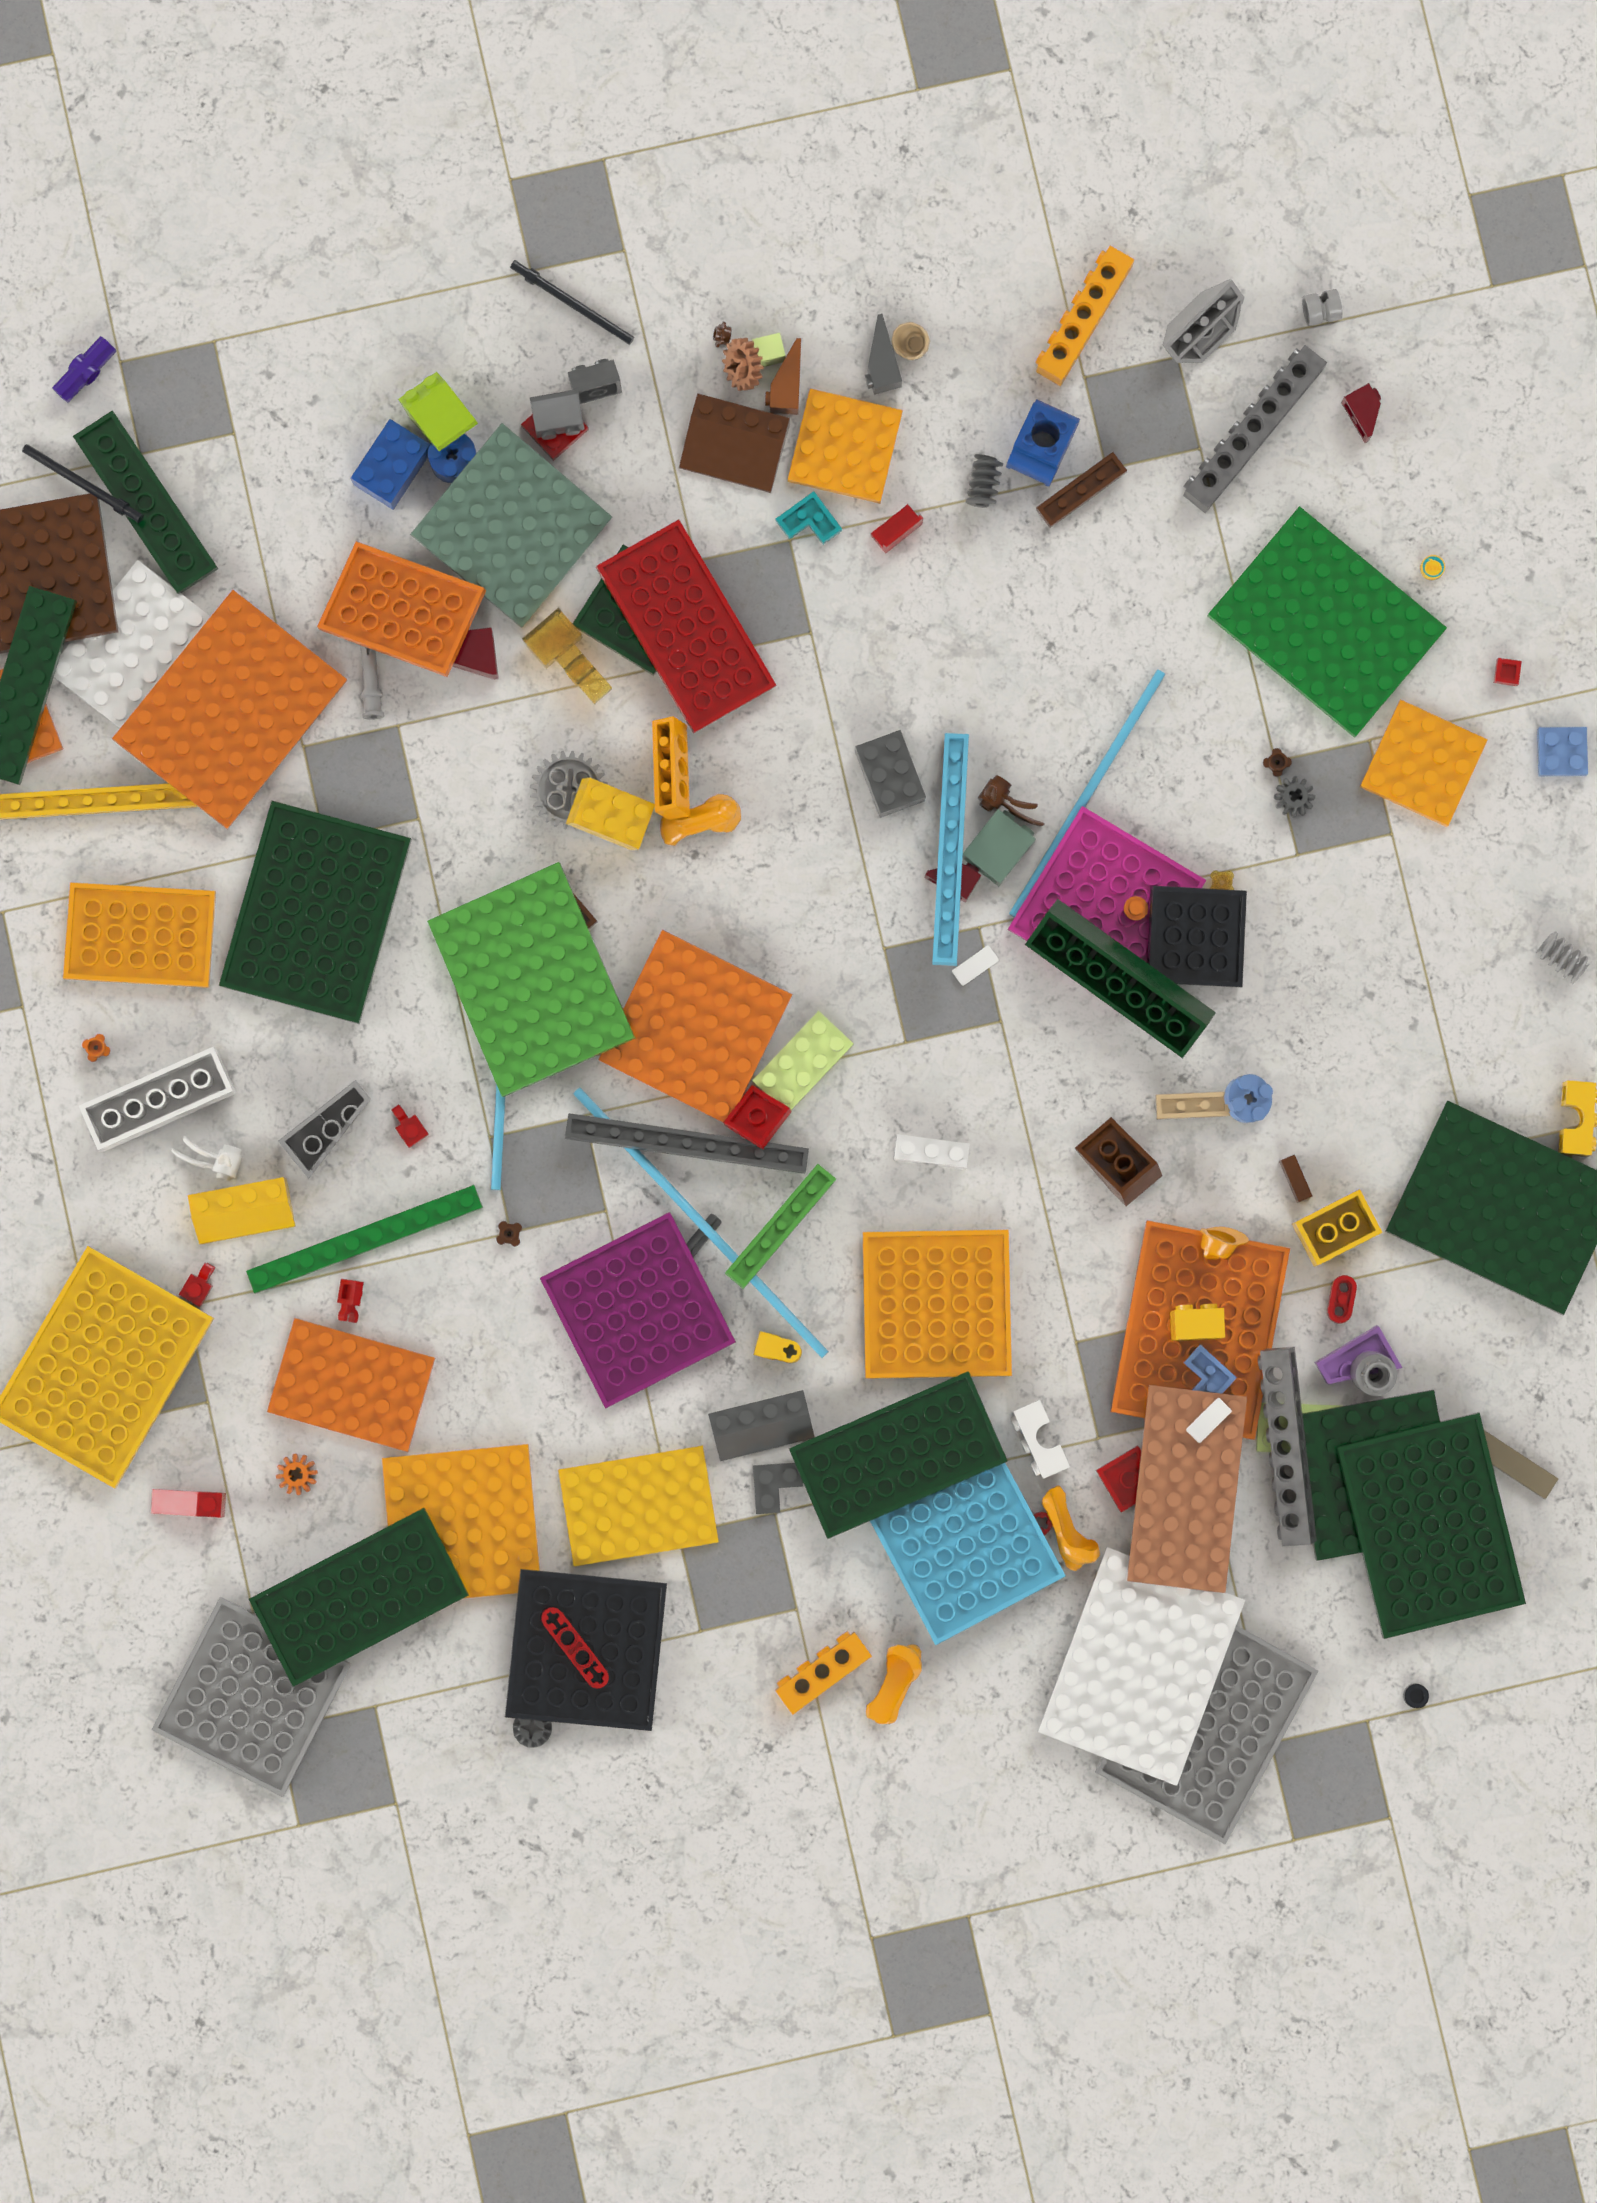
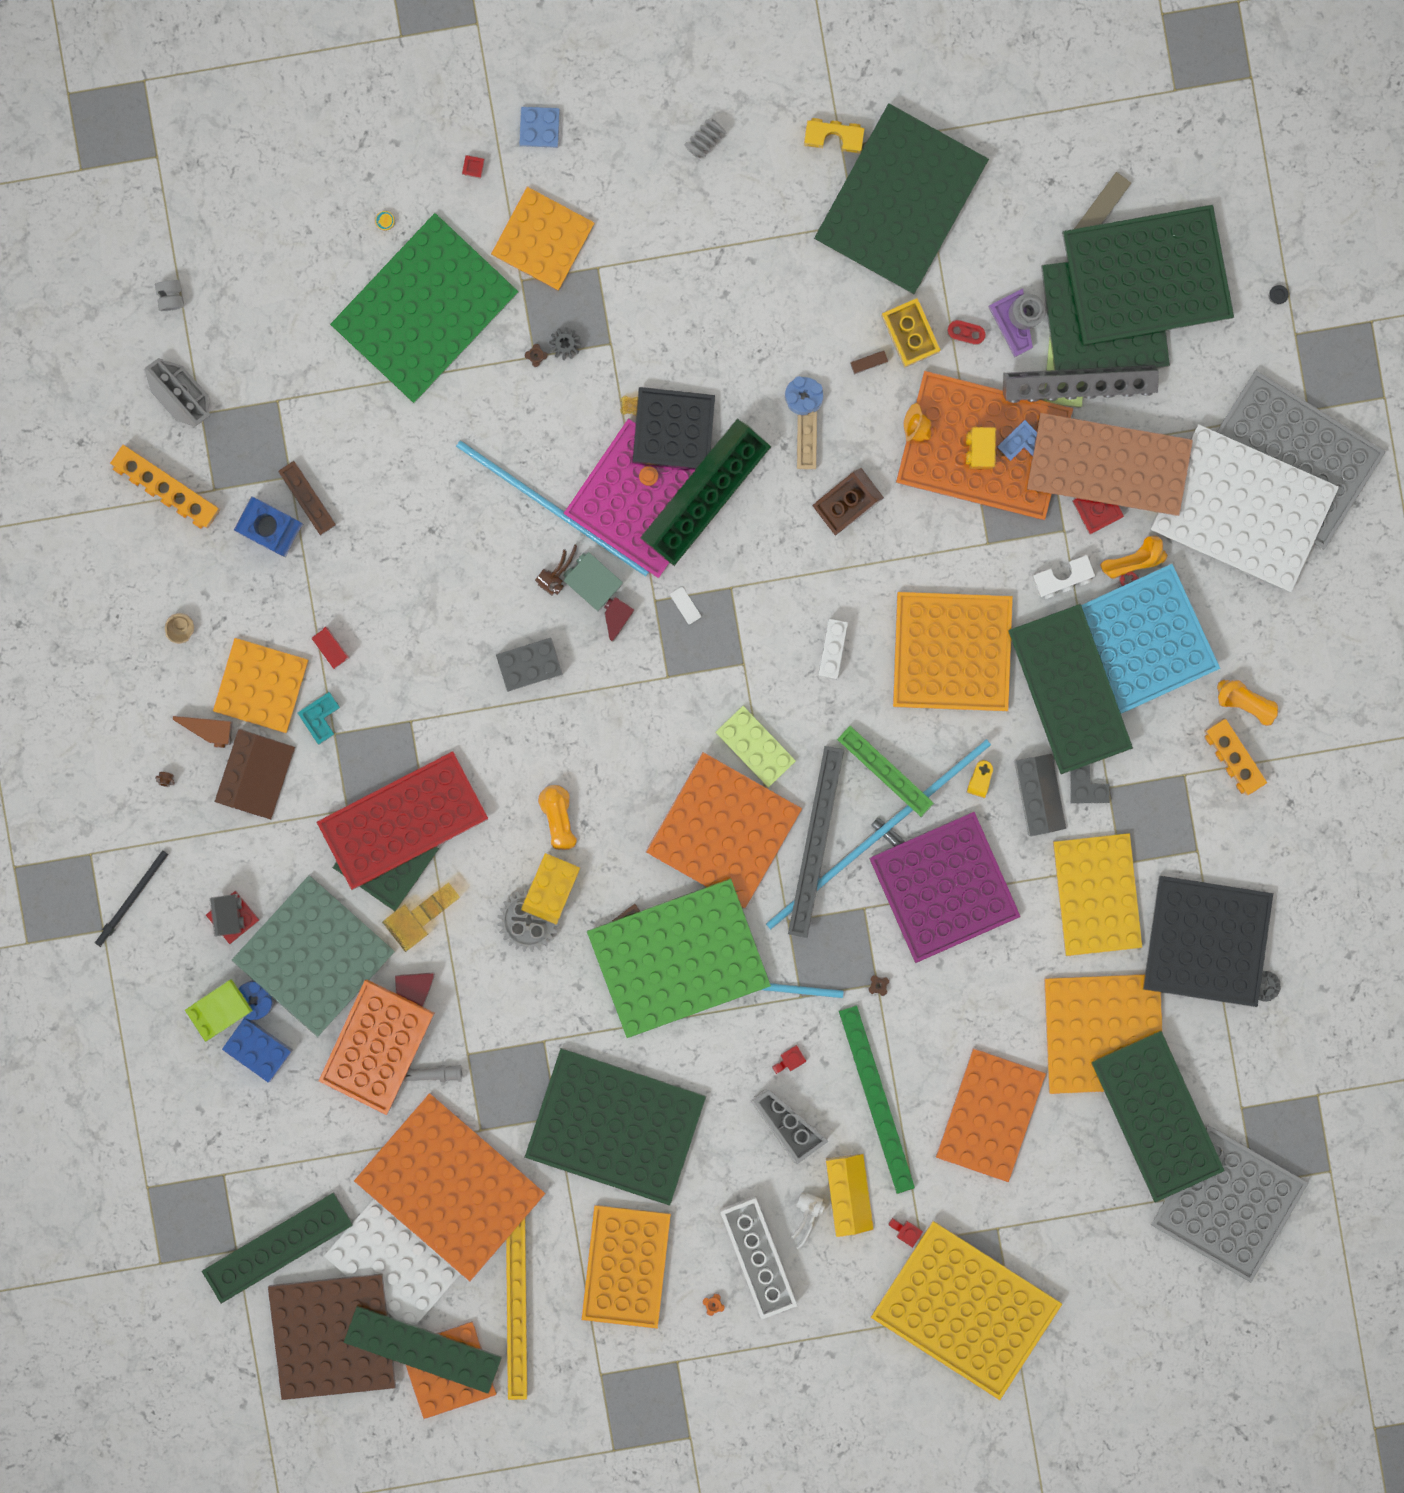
camera: 85 degrees left, 5 degrees up
black bar [22,444,144,523] -> none
dark purple piece [52,336,117,403] -> none
slope [151,1489,226,1518] -> none
orange gear [276,1454,318,1495] -> none
red plate [337,1279,364,1323] -> none
red beam [541,1607,609,1689] -> none
dark grey slope [568,359,622,404] -> none
light orange brick [652,716,690,820] -> none
nougat gear [722,338,764,391] -> none
red plate [723,1085,792,1149] -> none
yellowish green brick [752,333,786,367] -> none
dark grey slope [865,314,902,395] -> none
medium azure plate [932,733,969,966] -> none
dark grey piece [966,454,1003,508] -> none
flat silver brick [1183,345,1327,513] -> none
white sticker [1186,1398,1232,1443] -> none
dark red slope [1341,383,1381,443] -> none

